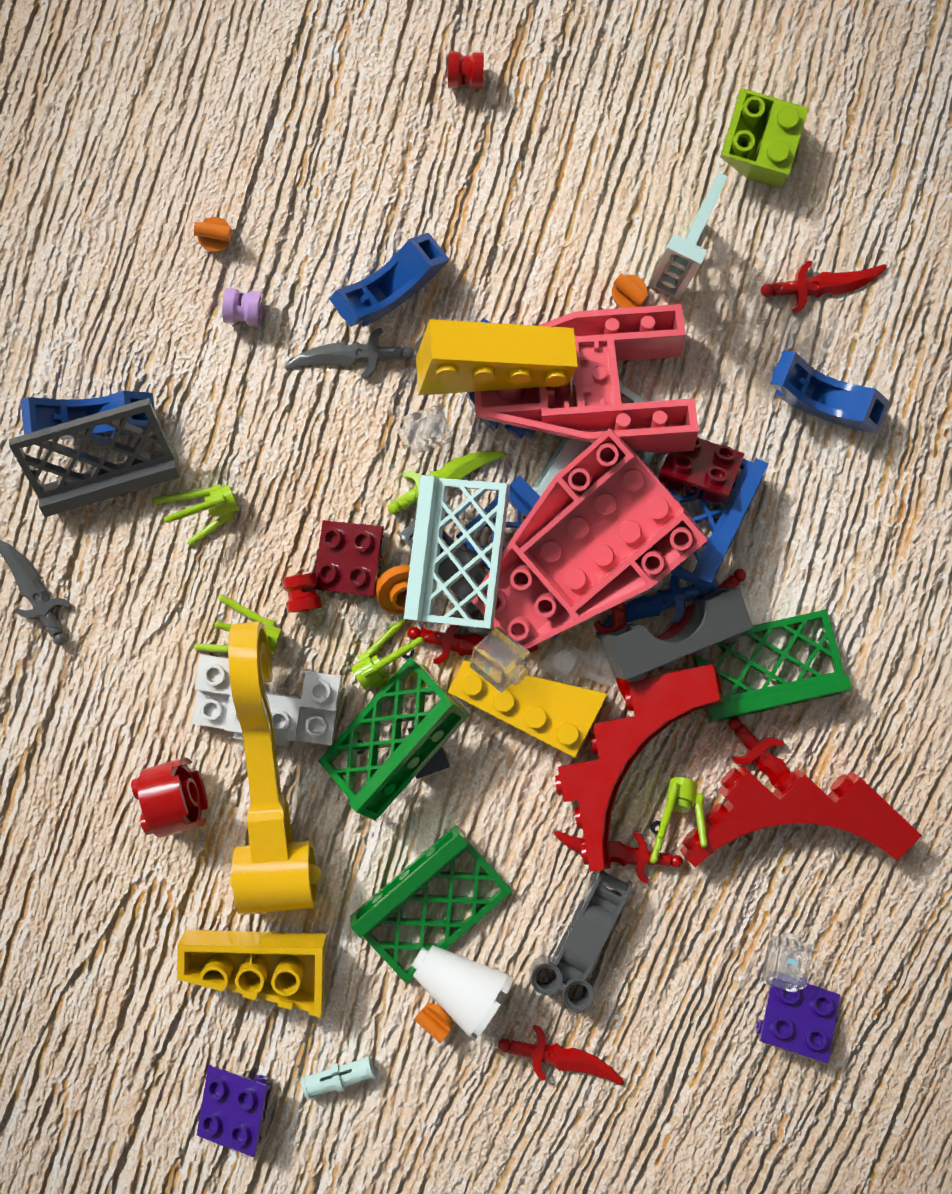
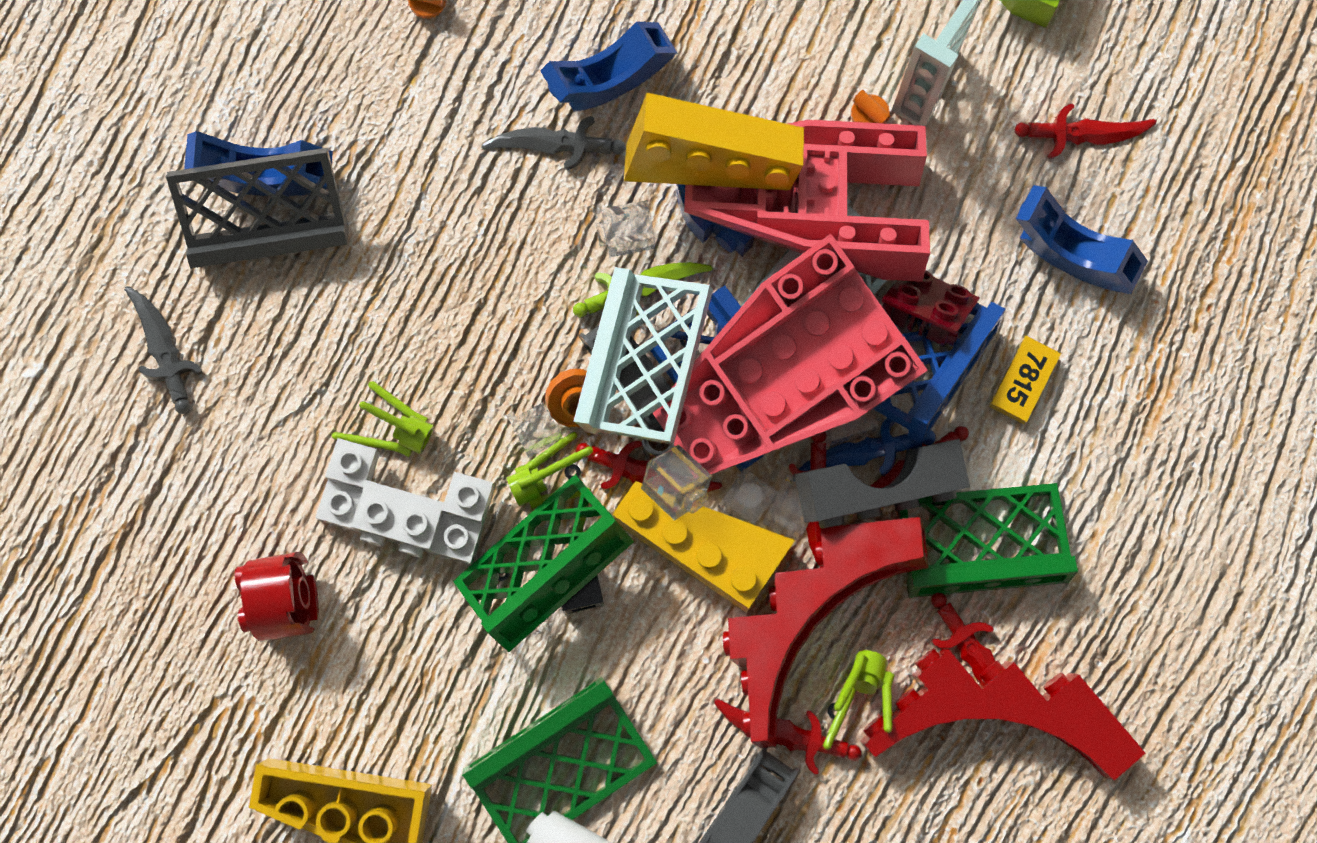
camera: 10 degrees right, 10 degrees down
lime plant [152,484,240,546] -> none
lavender wheel [222,288,264,327] -> none
yellow piece [228,622,322,915] -> none
red wheel [282,573,322,613] -> none
dark red hinge [315,520,385,597] -> none
none -> yellow tile [989,336,1061,424]

